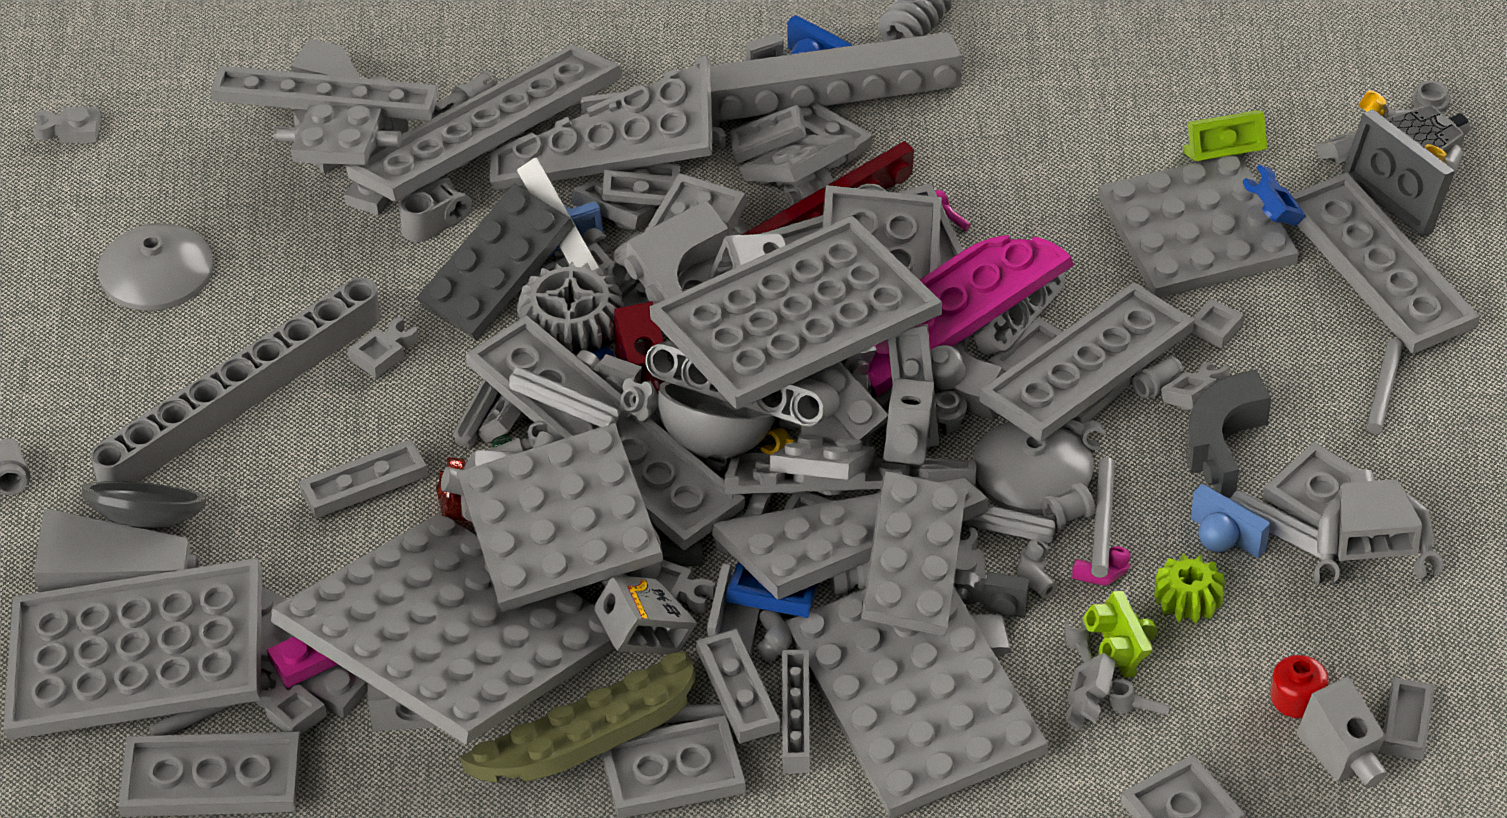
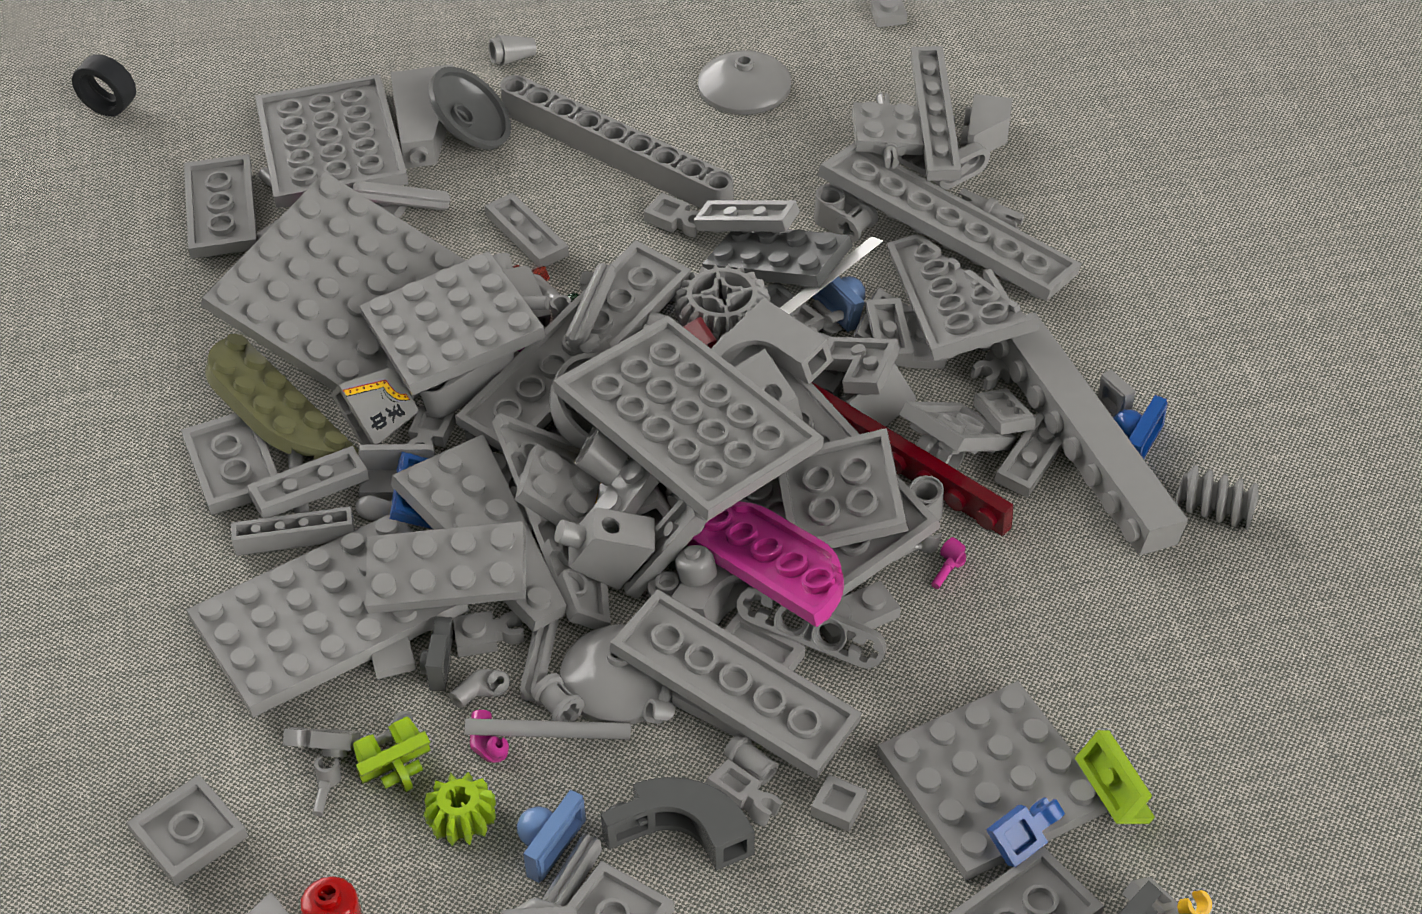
camera: 80 degrees right, 0 degrees up
none -> light grey axle [353,181,450,211]
none -> light grey plate [694,200,800,233]

